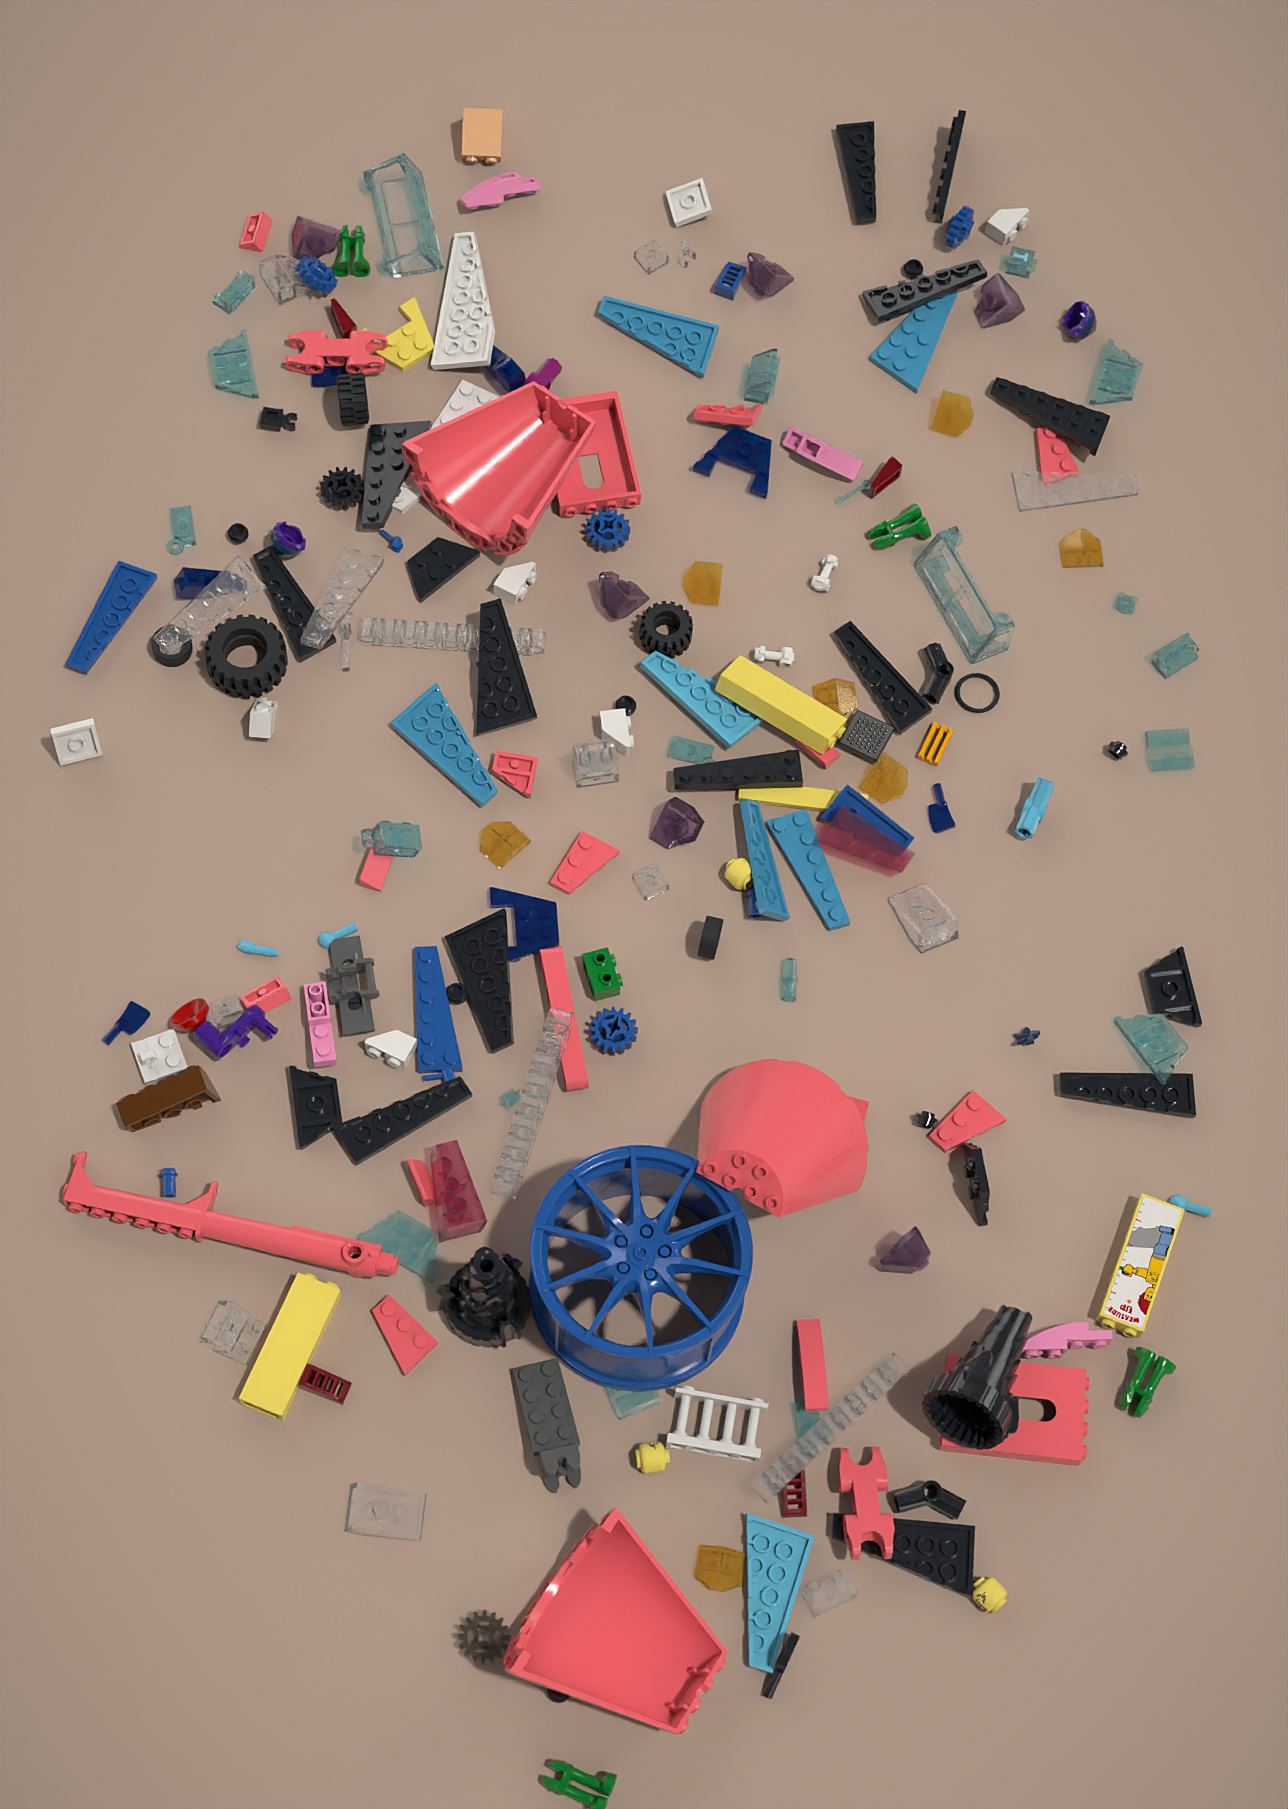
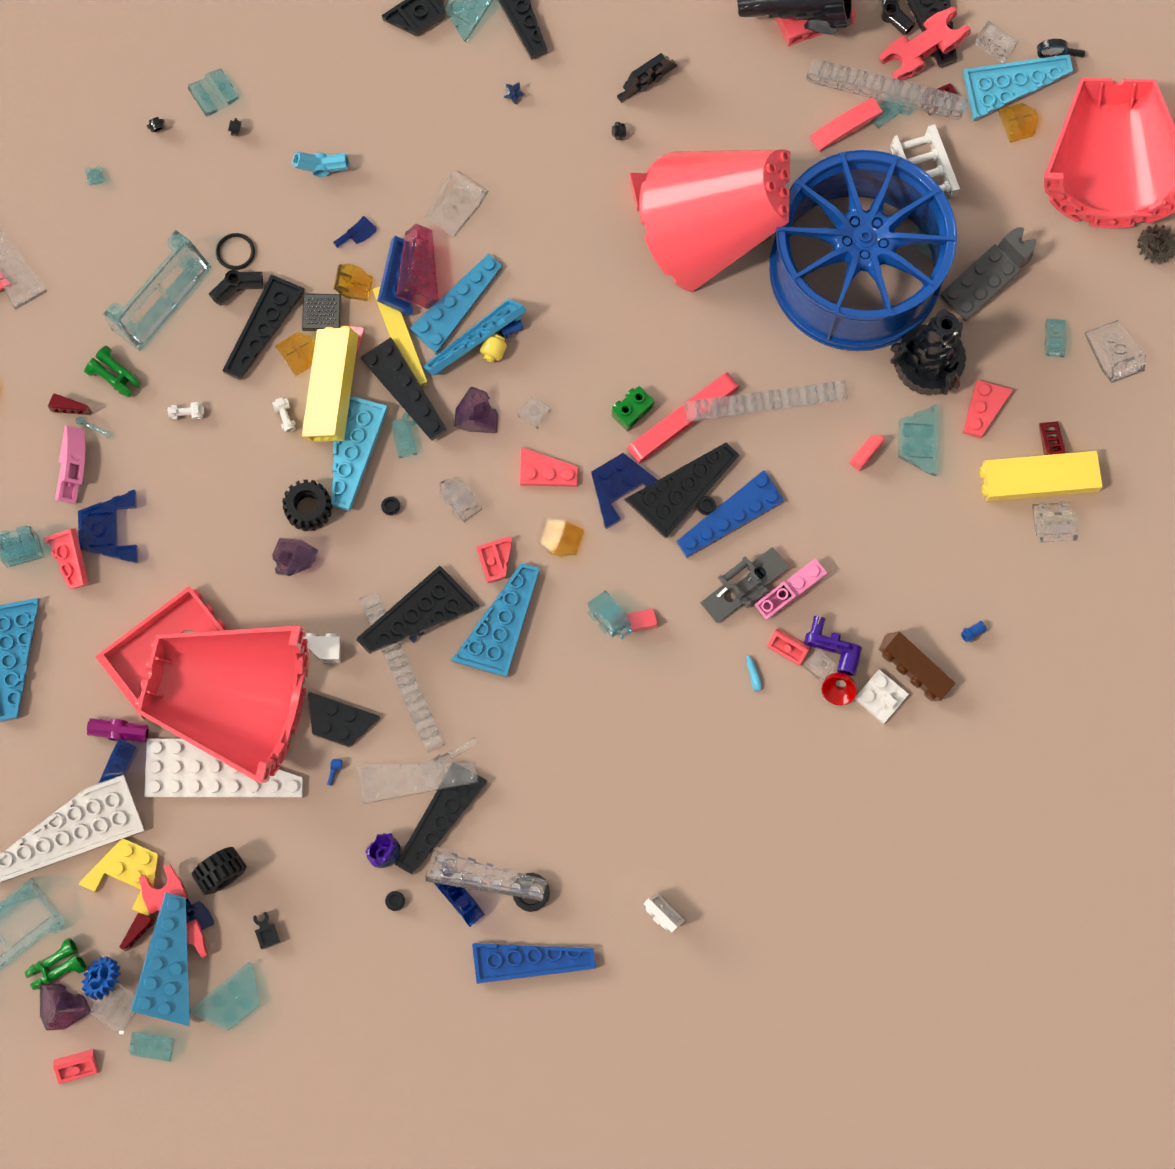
camera: 115 degrees left, 10 degrees up
coral piece [63,1151,400,1278] -> none
clear blue piece [102,1001,150,1046] -> none
clear light blue hinge [167,505,196,555] -> none
black tyre [205,614,288,699] -> none
white slope [249,697,277,739] -> none
black wing [289,1065,342,1150] -> none
medium azure bar [318,923,359,949] -> none
black gear [320,467,365,510] -> none
black wing [333,1076,472,1165] -> none
black wing [362,420,432,529] -> none
white slope [365,1030,417,1069] -> none
blue hand [423,1068,456,1082] -> none
clear pink wedge [430,1140,488,1243] -> none
clear light blue plate [501,1089,523,1109] -> none
blue gear [585,508,631,552] -> none
blue gear [589,1006,638,1055] -> none
white slope [599,709,634,756] -> none
light yellow head [635,1441,670,1474] -> none
clear yellow slope [683,561,723,605] -> none
black tyre [697,915,724,960] -> none
clear light blue axle [781,958,798,1002] -> none
clear purple slope [877,1226,931,1274] -> none
light orange tile [918,721,954,767] -> none
coral wing [928,1090,1007,1153] -> none
clear yellow slope [1059,529,1104,568] -> none
clear light blue hinge [1151,633,1199,679] -> none
none -> dark azure wing [130,892,190,1026]
none -> black plate [147,117,165,133]
none -> clear light blue slope [1045,319,1066,358]

